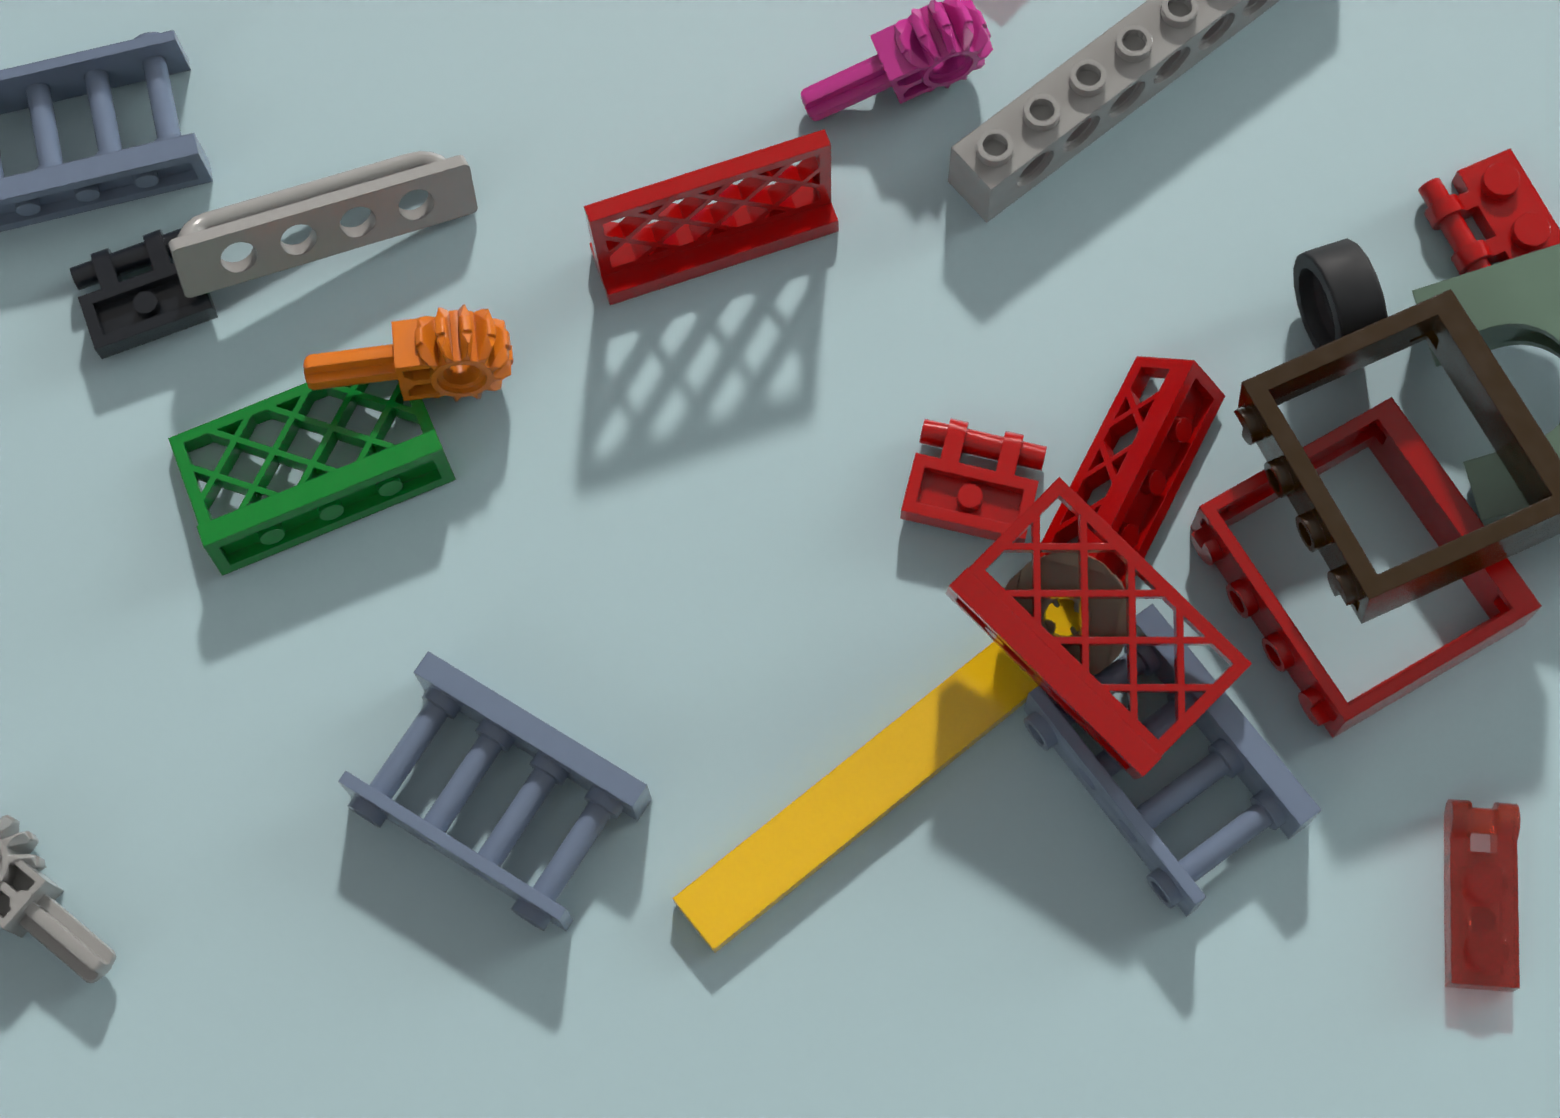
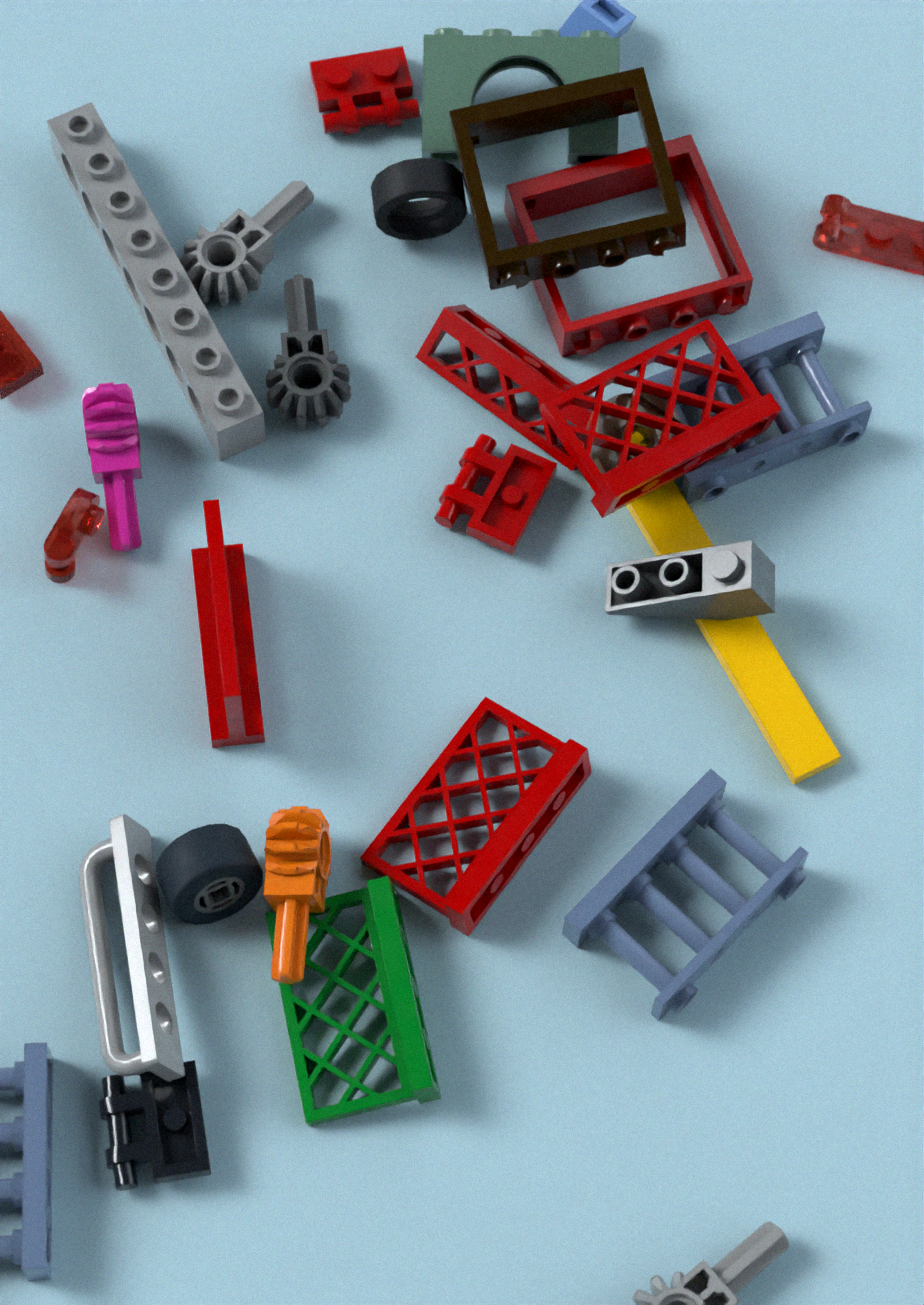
camera: 85 degrees left, 5 degrees down
none -> clear red plate [43,487,105,583]
none -> black wheel [156,824,263,925]
none -> light grey gear [180,180,314,309]
none -> dark grey gear [266,274,351,431]
none -> red fence [360,697,592,937]
none -> dark grey slope [605,540,775,620]

